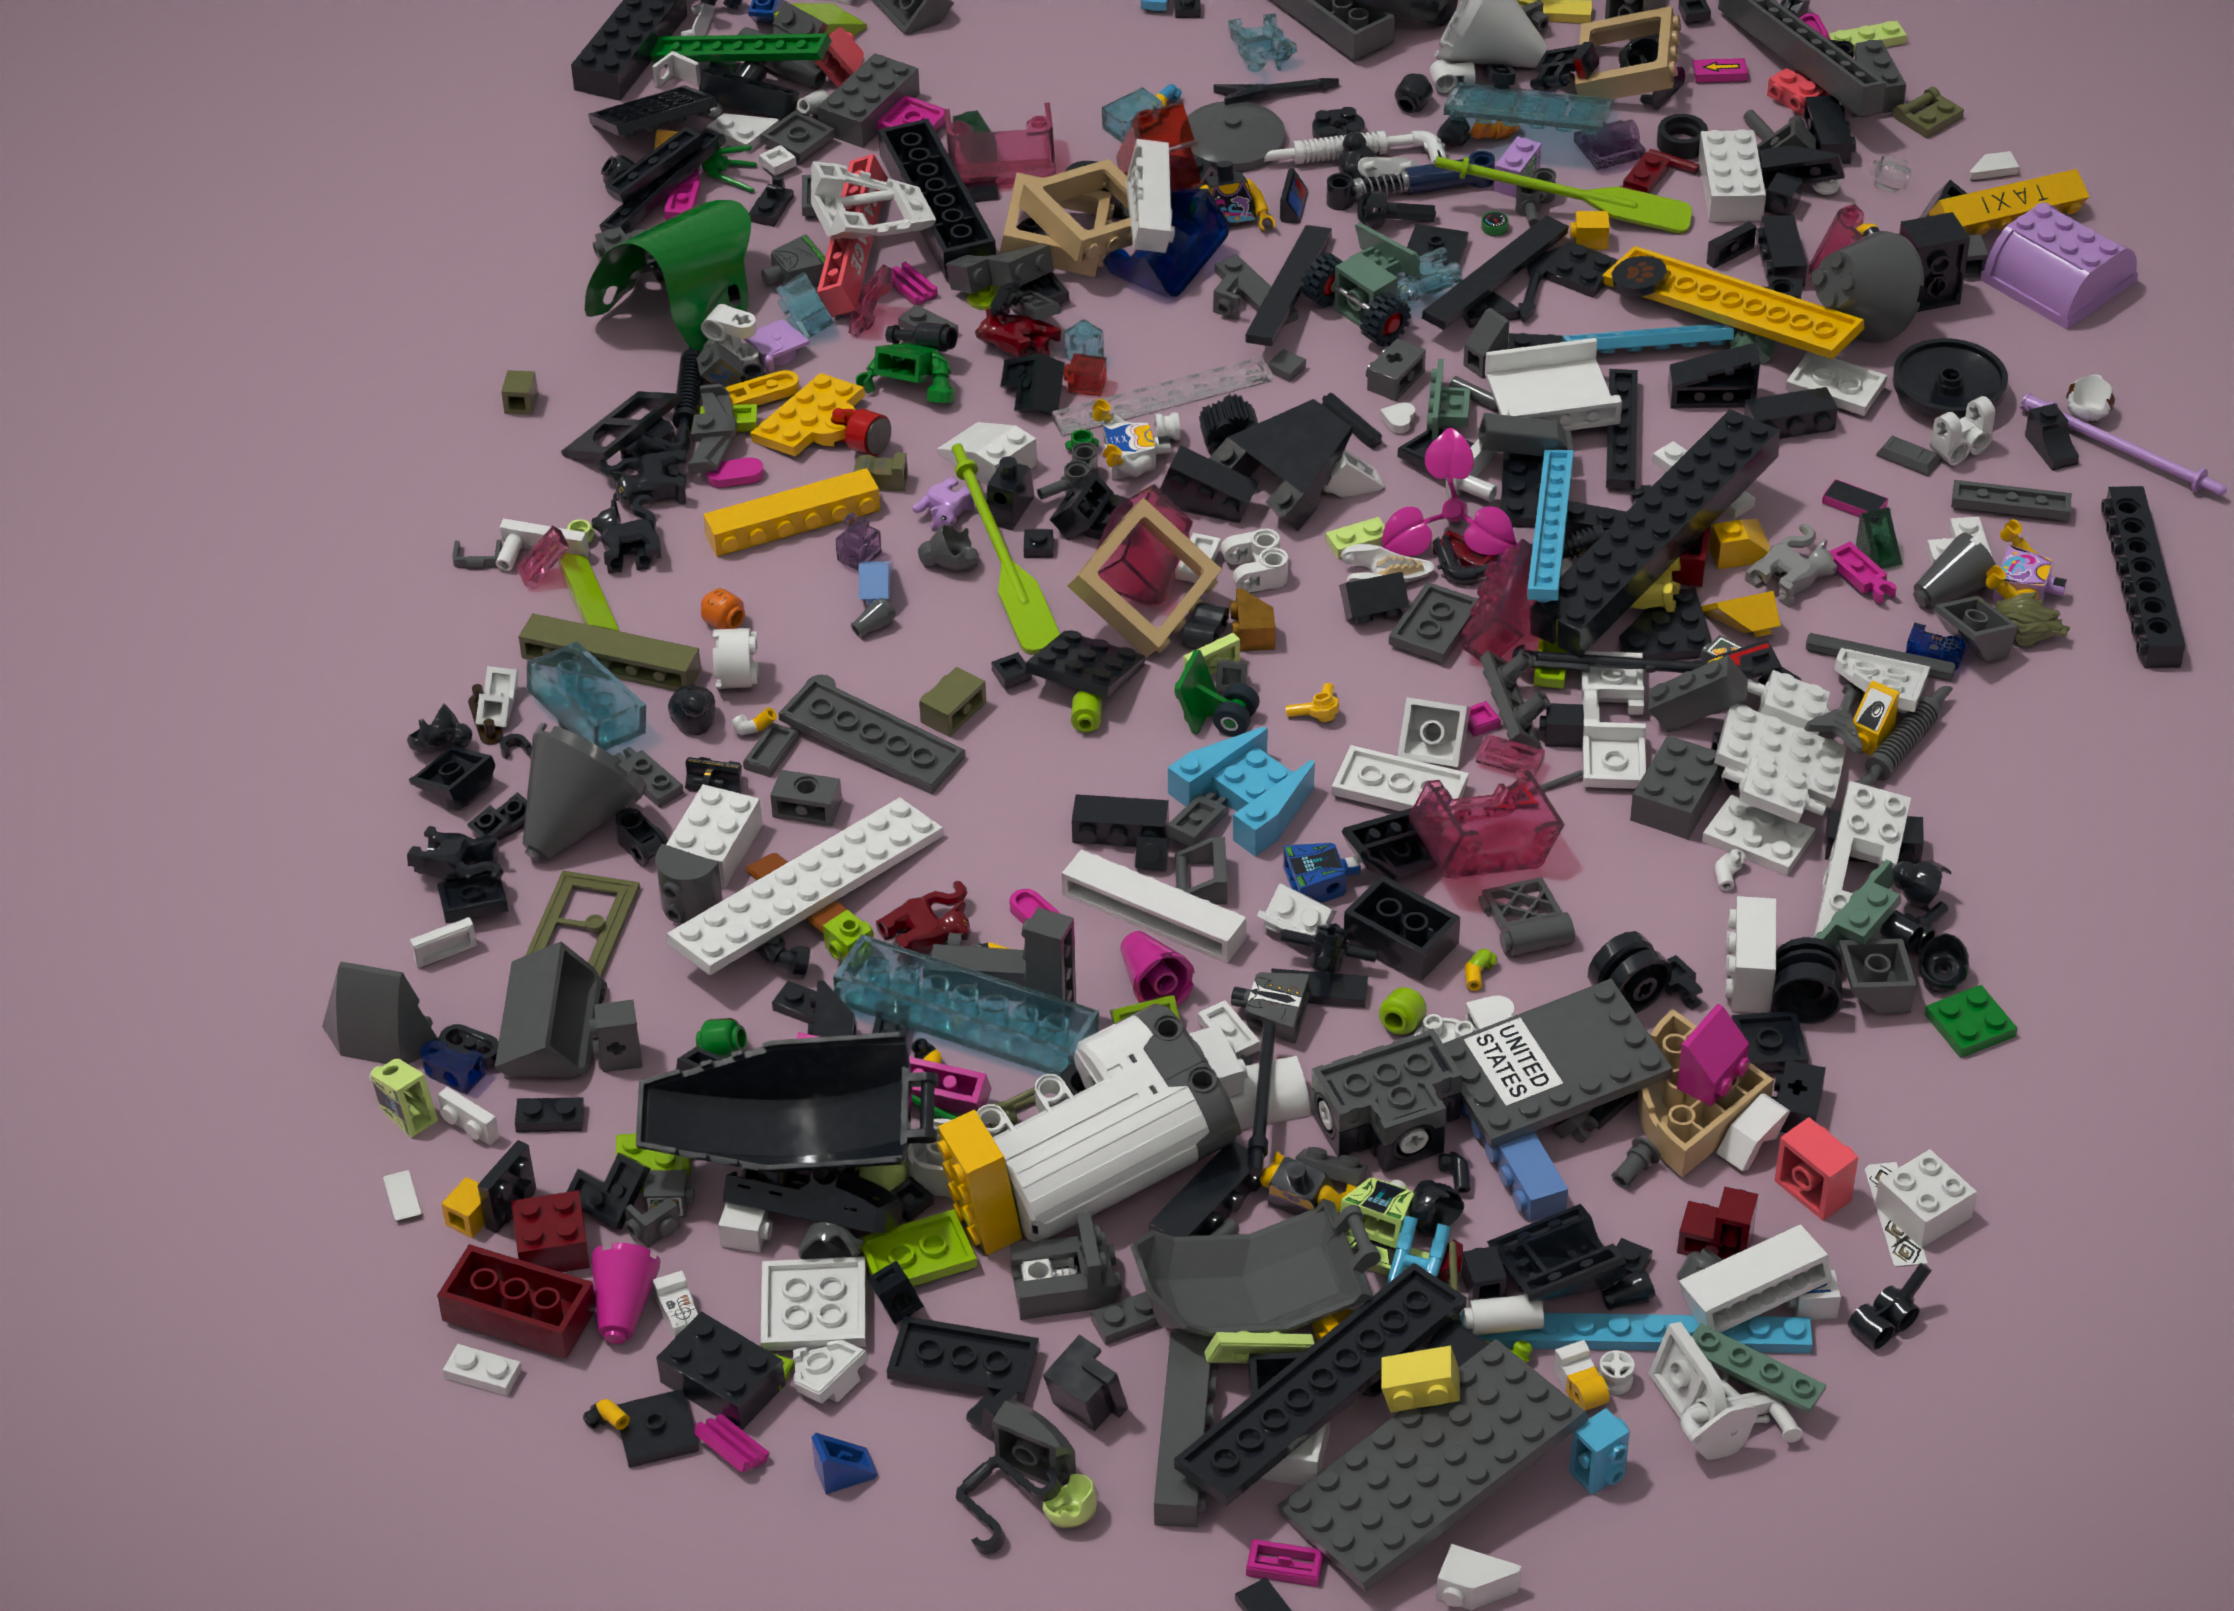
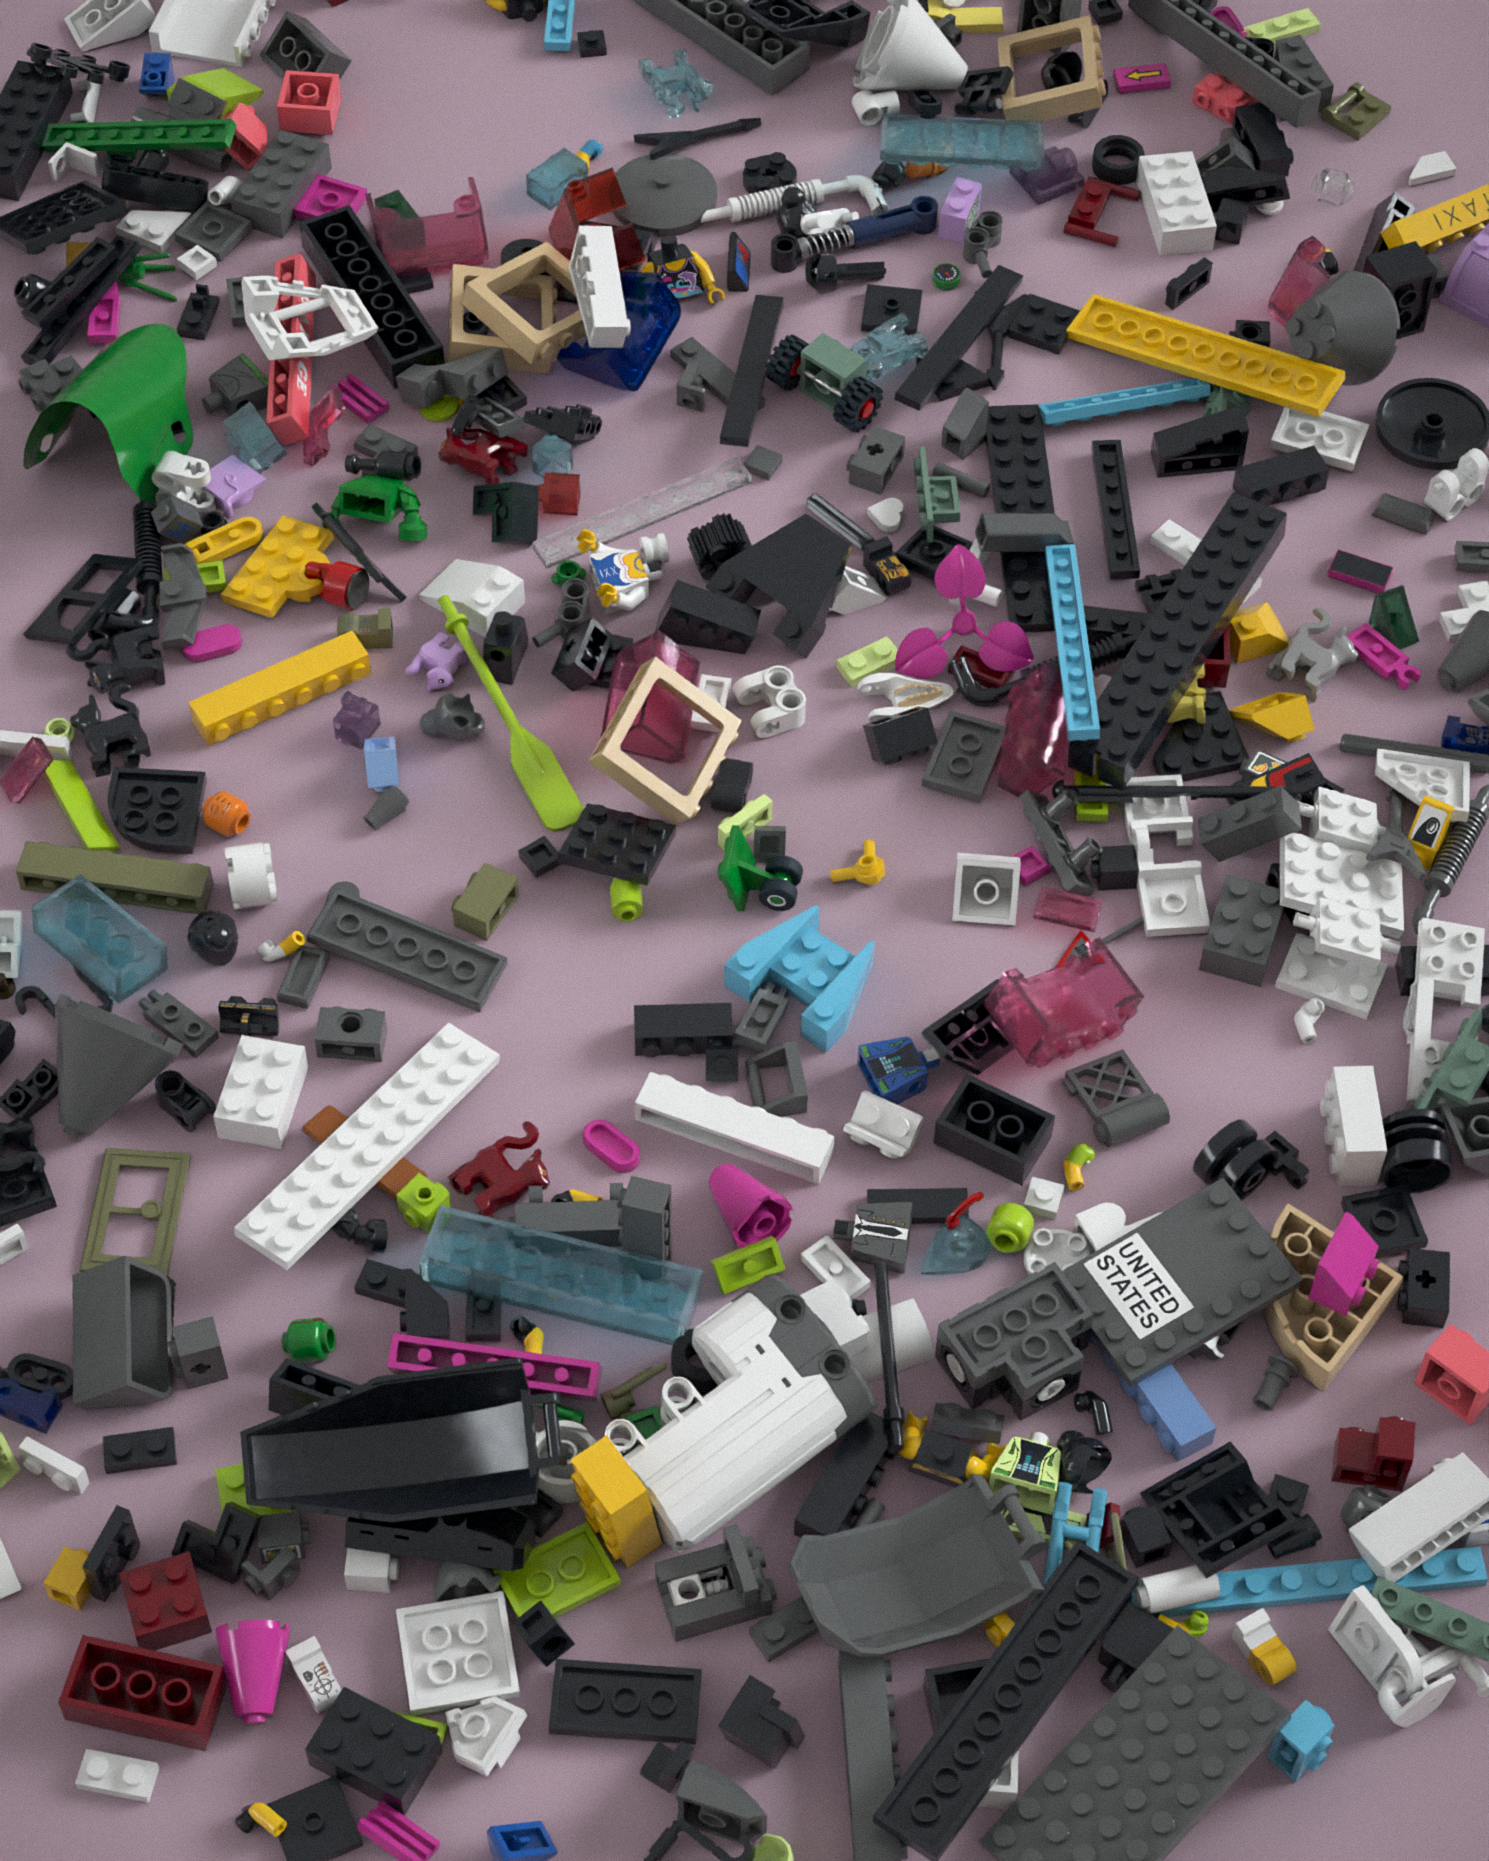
camera: 10 degrees left, 10 degrees up
dark grey brick [655,844,723,923] -> none
black plate [1023,529,1054,558] -> none
yellowish green plate [1204,1331,1315,1363] -> none
pearl gold slope [1230,588,1276,651] -> none
black bar [1281,923,1378,973] -> none
white plate [1332,745,1469,823] -> none
sand green bracket [1349,223,1421,279] -> none
light yellow brick [1381,1345,1460,1413] -> none
black head [1394,73,1433,113] -> none
lime piece [1434,156,1692,234] -> none
white panel [1485,338,1622,431] -> none
yellow brick [1569,211,1610,249] -> none
black plate [1572,42,1600,79] -> none
white wheel [1599,1350,1635,1395] -> none
black tile [1612,256,1668,297] -> none
white slope [1716,1093,1790,1171] -> none
dark grey piece [1743,110,1775,140] -> none
black brick [1756,215,1807,287] -> none
none -> black plate [107,767,207,854]
none -> coral brick [277,70,342,135]
none -> black piece [312,502,407,602]
none -> black plate [523,404,602,441]
none -> black leg [863,536,911,596]
none -> clear light blue piece [921,1192,991,1275]
none -> white plate [1024,1177,1065,1219]

